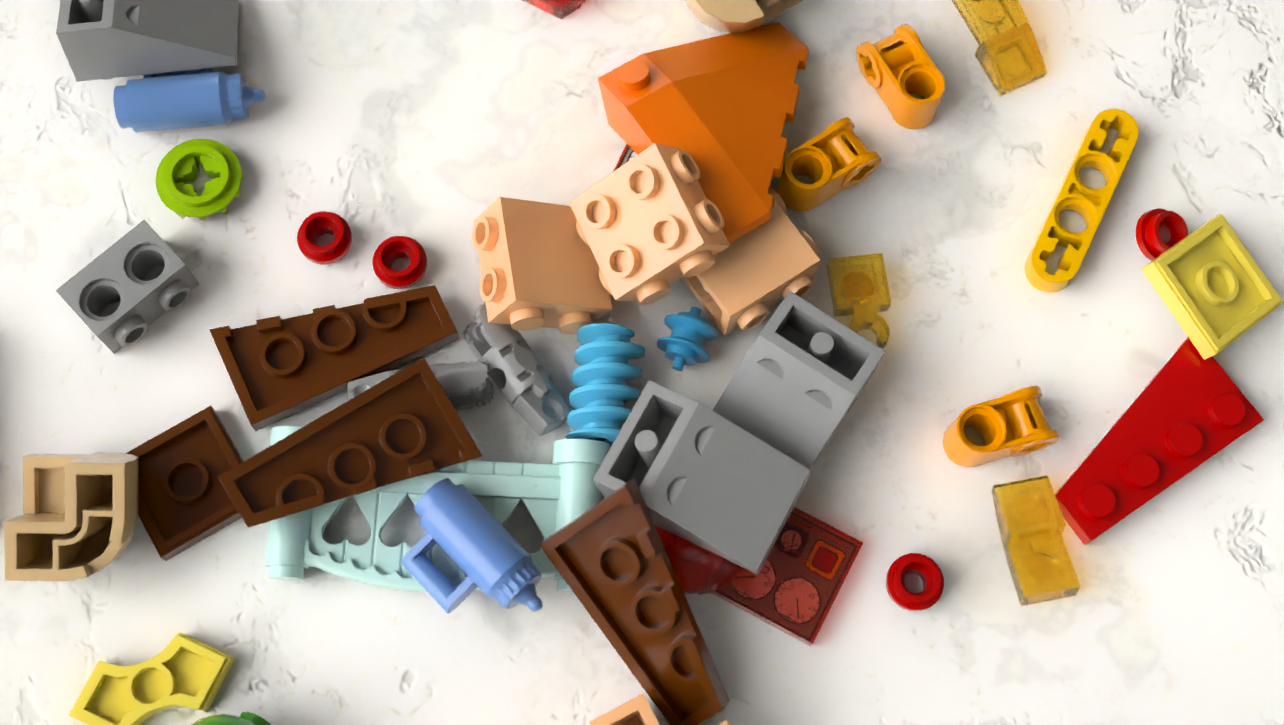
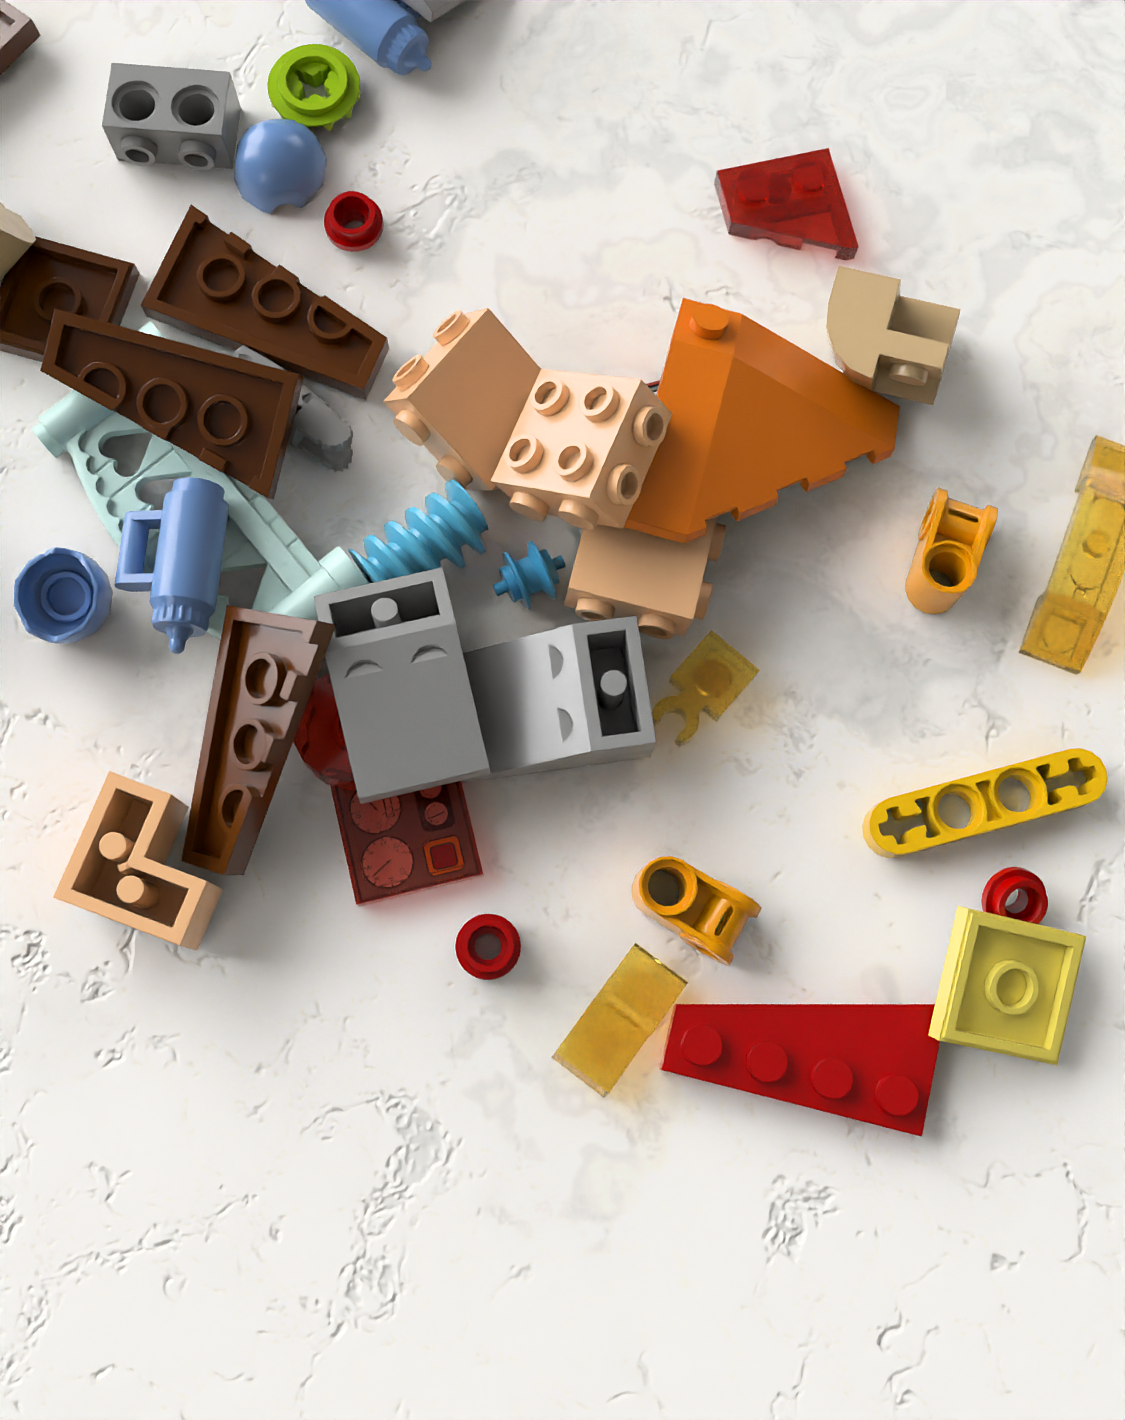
camera: 45 degrees right, 5 degrees up
red plate [372,236,428,289] -> none
light grey hinge [463,301,570,436] -> none
light orange piece [777,117,882,212] -> none
none -> medium blue hair [13,547,113,644]
none -> medium blue hair [234,119,327,213]

